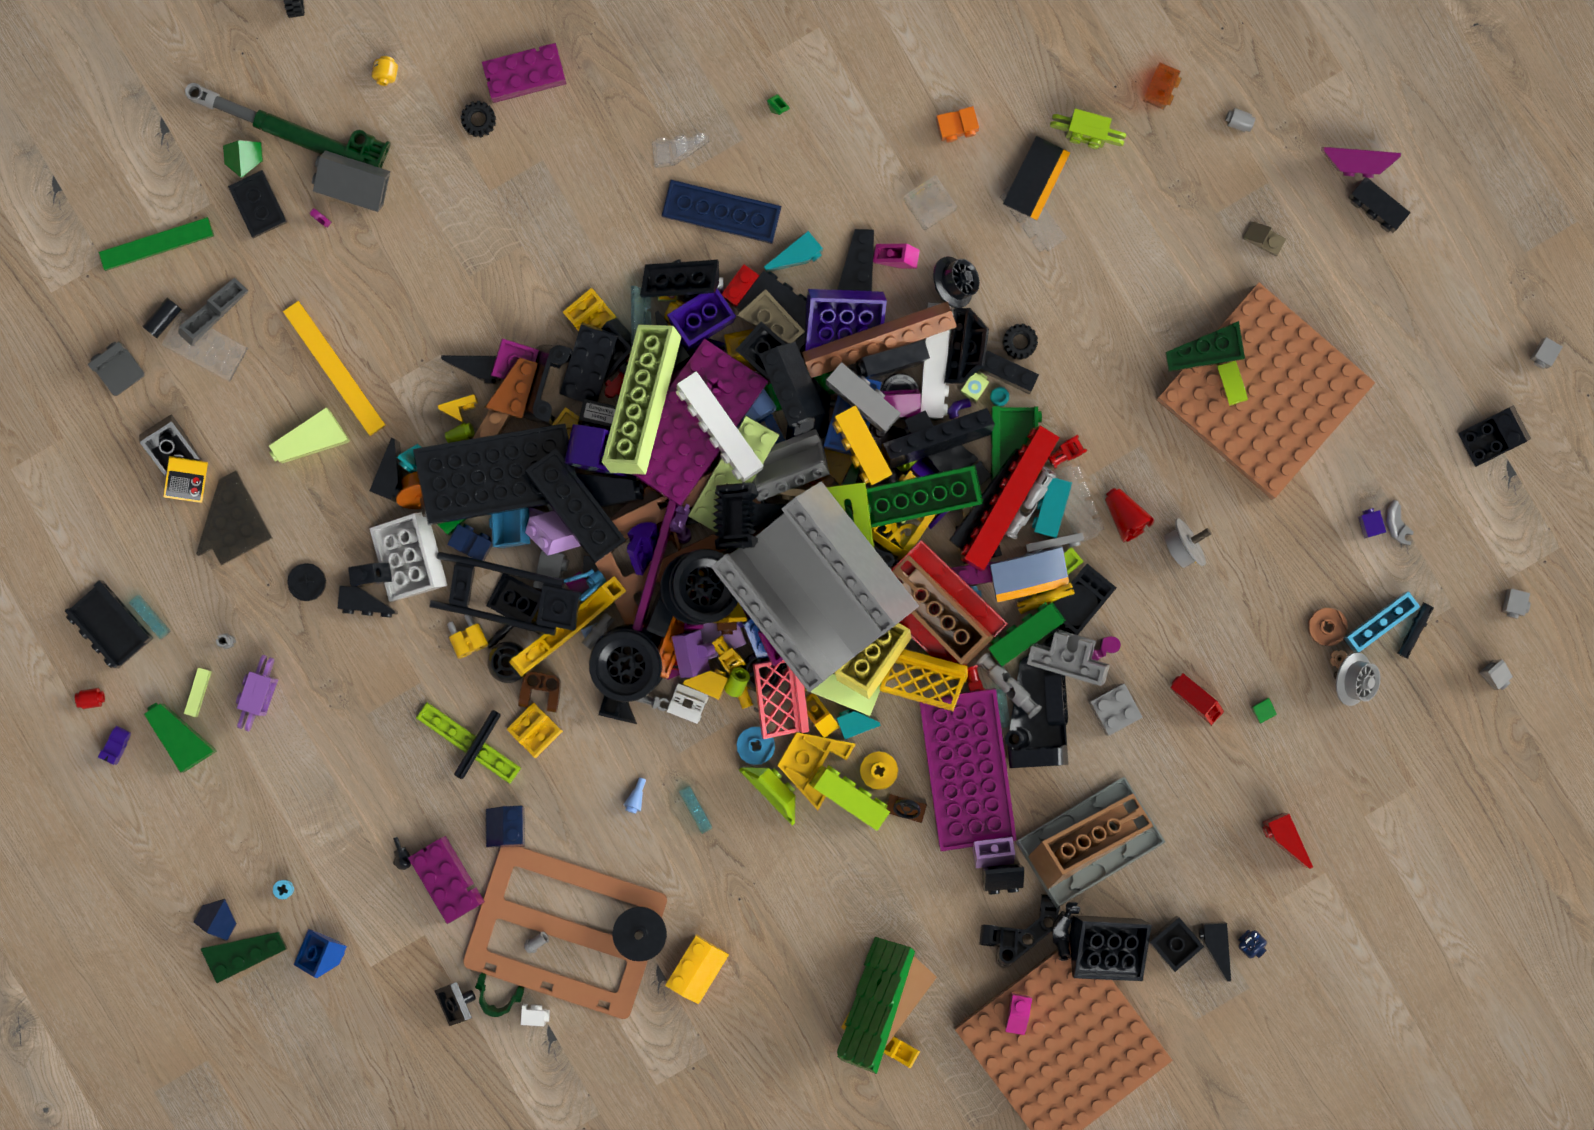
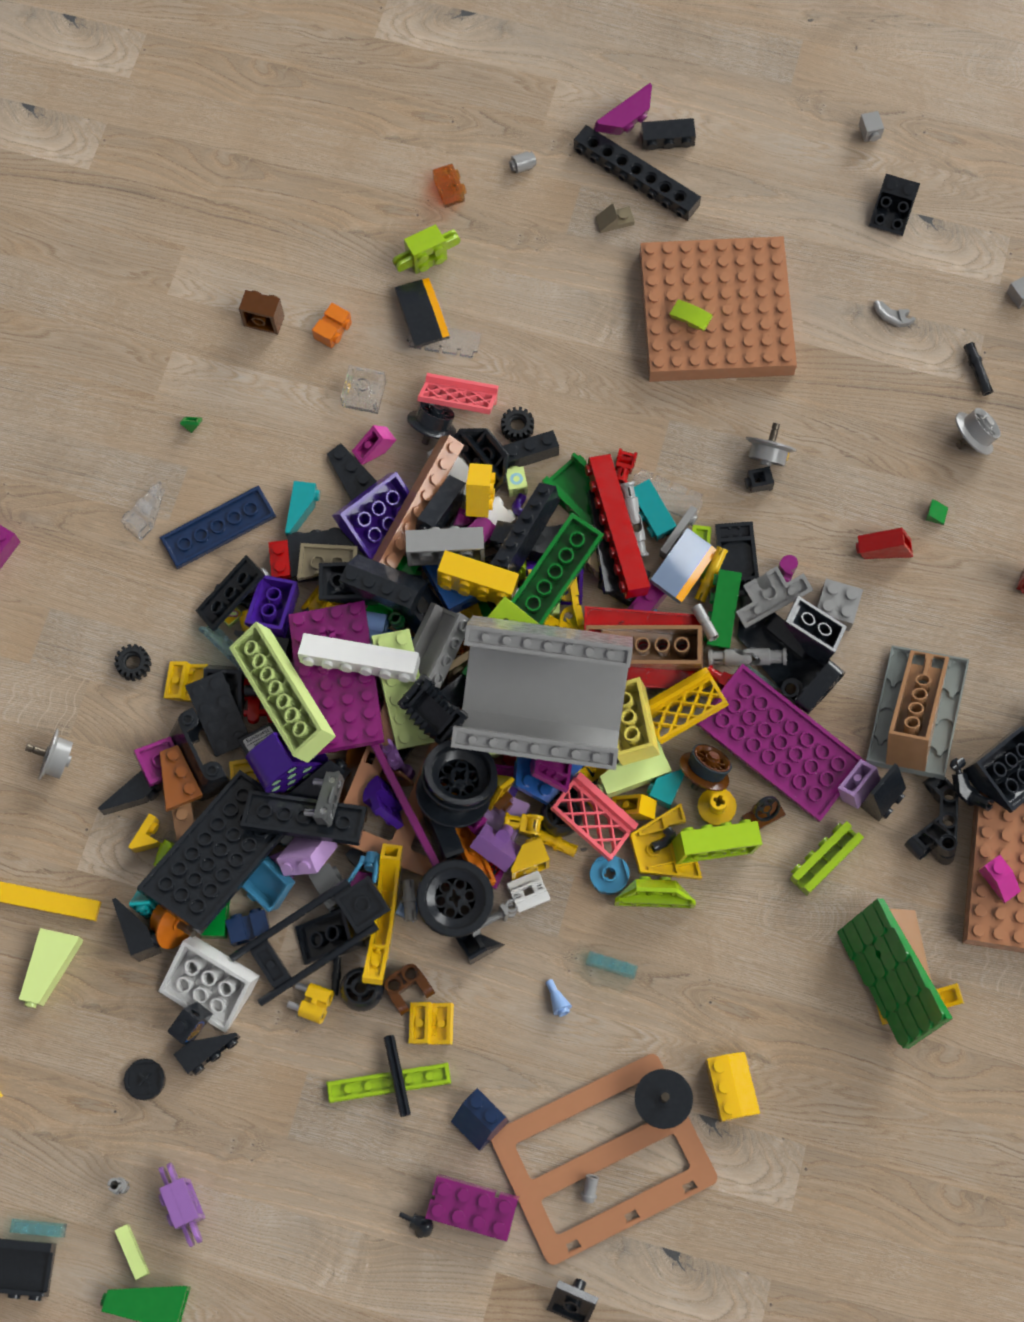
camera: 45 degrees left, 15 degrees down
clear smoke wing [196,471,273,565] -> none
dark green helmet [475,973,524,1017] -> none
white brick [521,1004,550,1026] -> none
lime brick [724,667,750,697] -> none
teal tile [990,387,1009,407] -> none
red cone [1105,488,1155,543] -> none
dark green wing [1165,321,1245,372] -> none
nougat plate [1308,608,1348,646] -> none
light nougat plate [1330,650,1347,669] -> none
medium azure brick [1344,591,1420,653] -> none
dark purple brick [1358,508,1386,539] -> none
none -> light grey piece [25,728,73,781]
none -> black tyre [114,644,152,681]
none -> reddish brown brick [239,290,285,335]
none -> dark grey piece [304,771,344,827]
none -> dark green pin [389,612,407,631]
none -> coral fence [417,373,499,414]
none -> magenta tile [453,508,476,527]
none -> yellow brick [466,463,496,518]
none -> black brick [573,125,701,221]
none -> black arm [650,826,676,852]
none -> reddish brown piece [679,744,732,791]
none -> light grey piece [691,604,719,642]
none -> black brick [744,466,774,493]
none -> black slope [784,596,847,664]
none -> lime brick [790,821,864,896]

